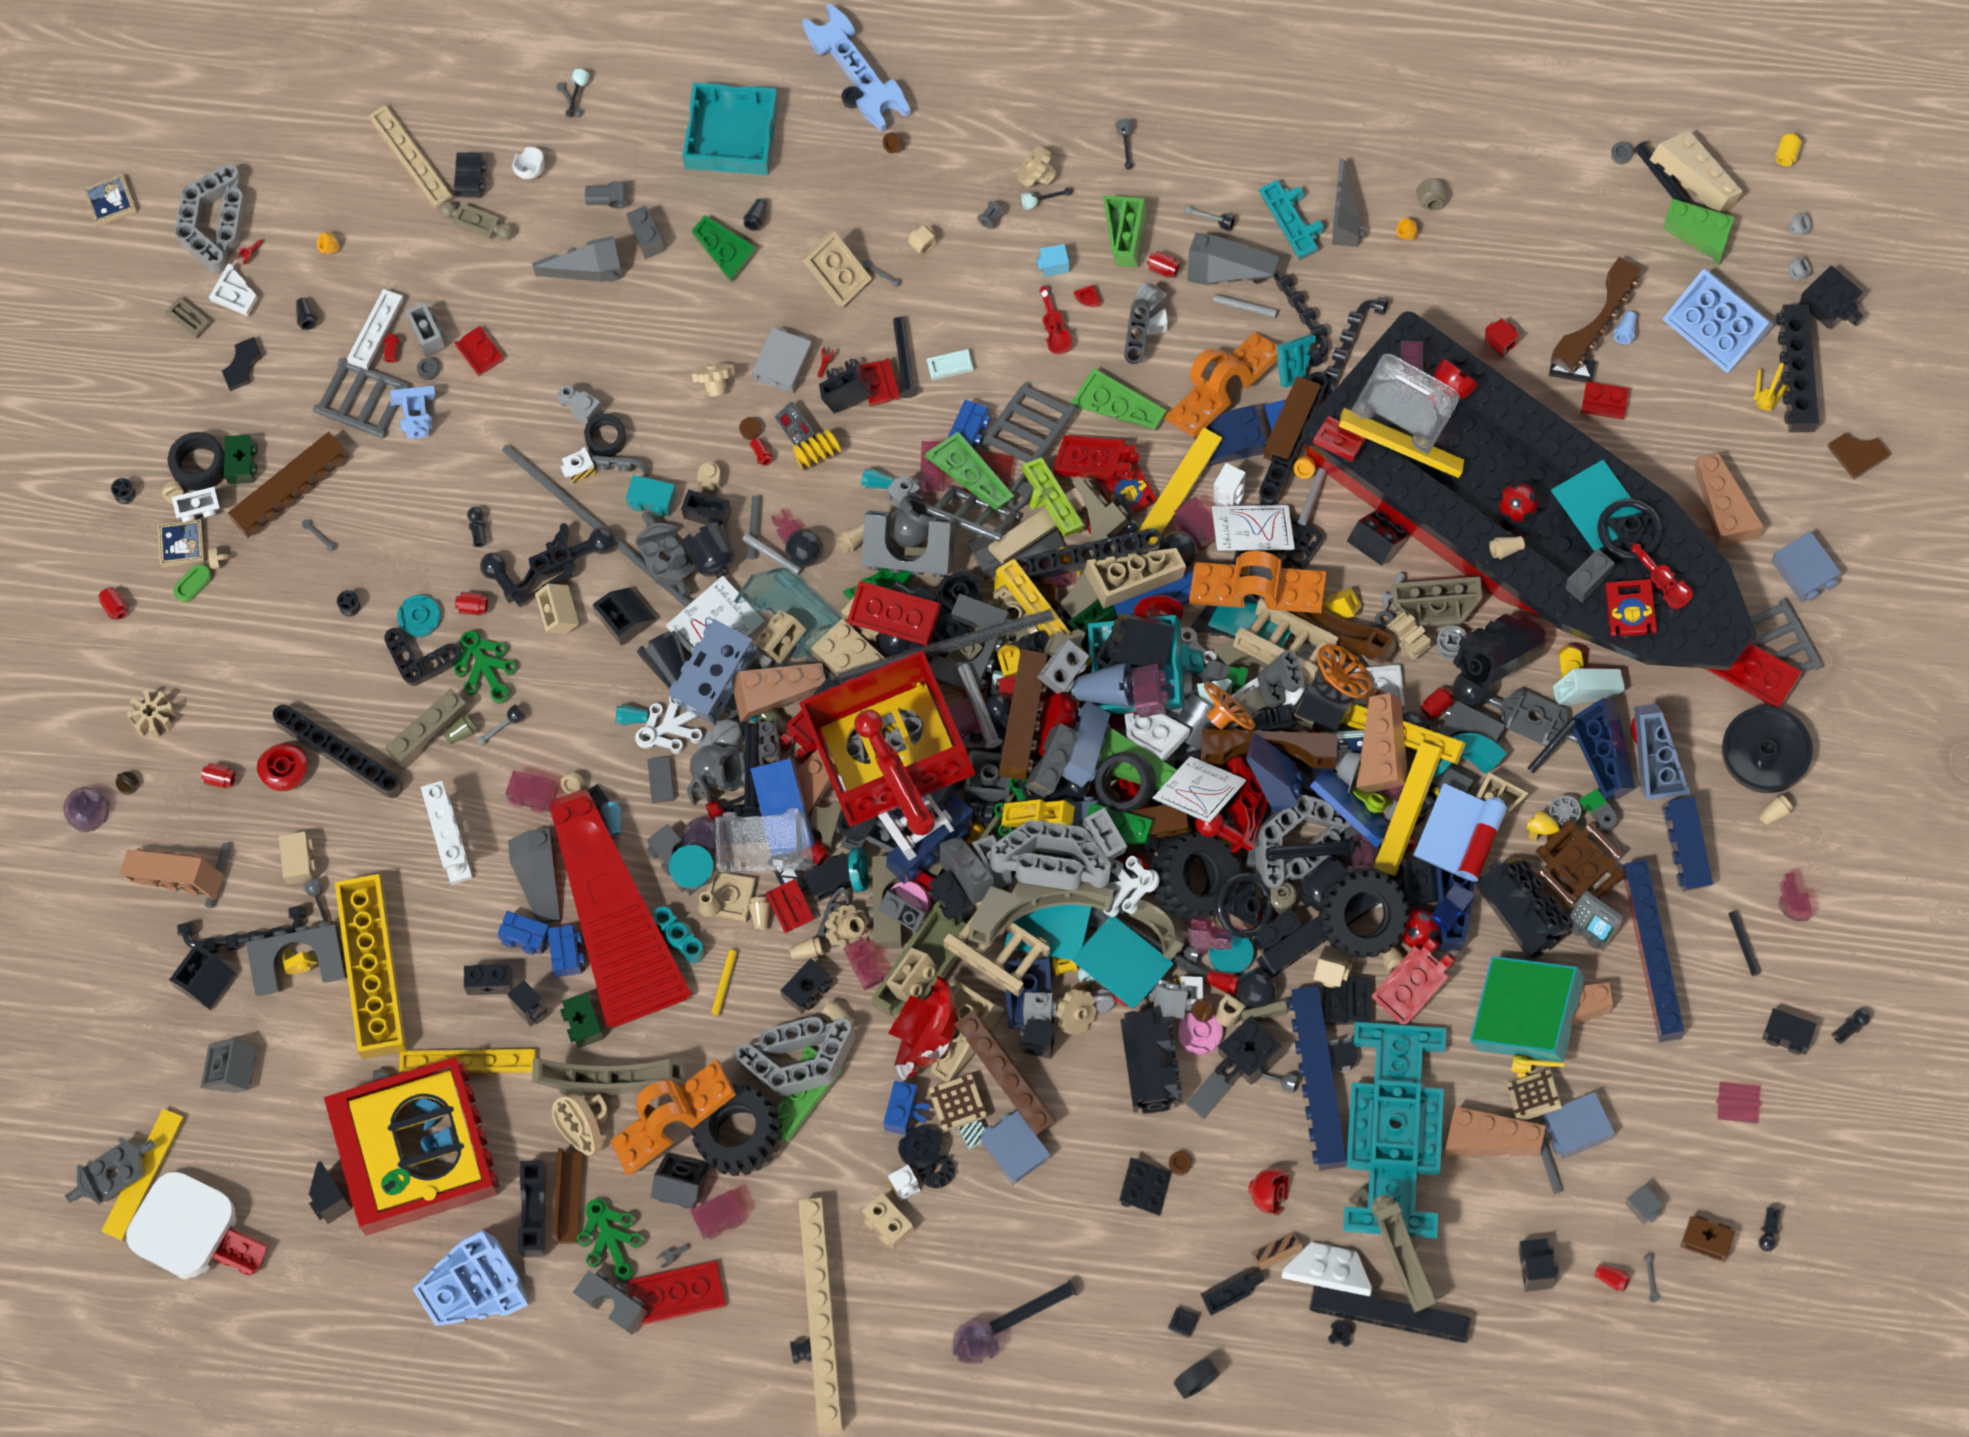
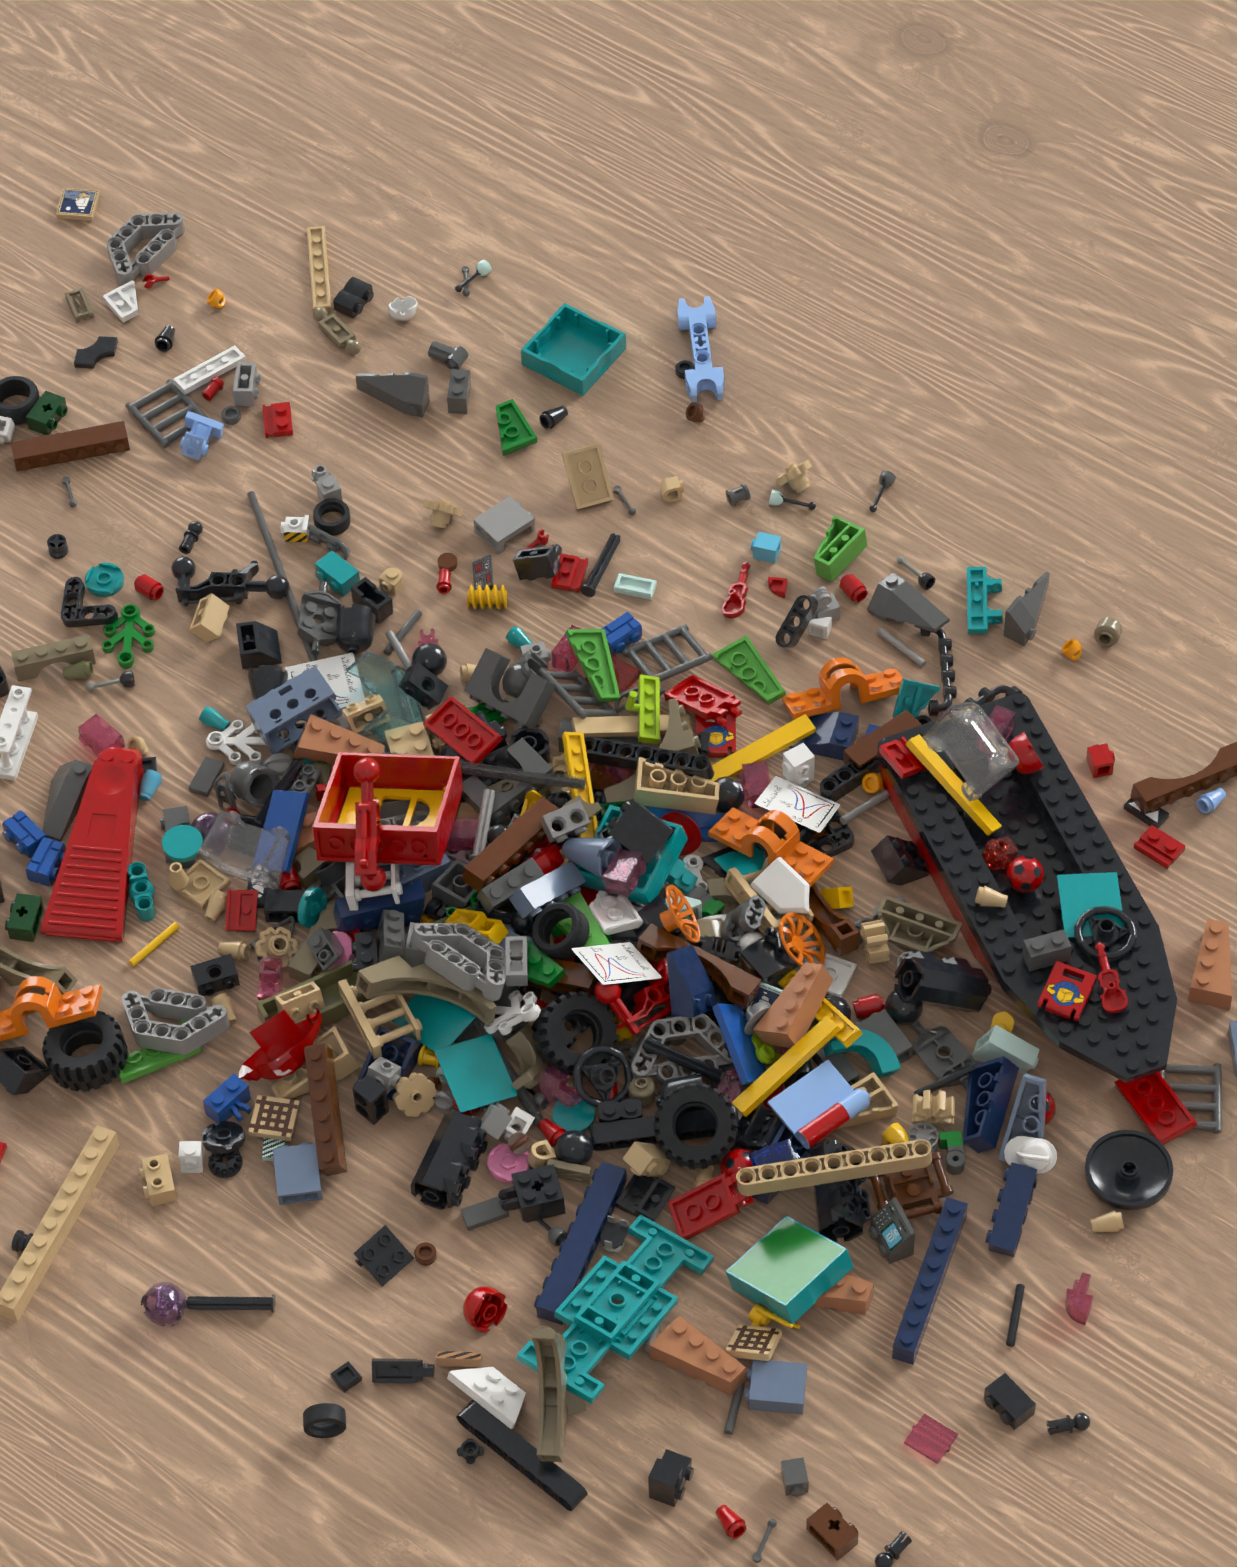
camera: 25 degrees right, 15 degrees down
clear pink brick [690,1190,745,1240] -> none
none -> black brick [398,662,448,710]
none -> tan beam [736,1140,932,1196]
none -> white tile [750,857,810,914]
none -> black arm [764,927,786,955]
none -> tan gear [912,1090,955,1131]
none -> clear red brick [982,836,1019,871]
none -> white piece [1004,1136,1057,1174]

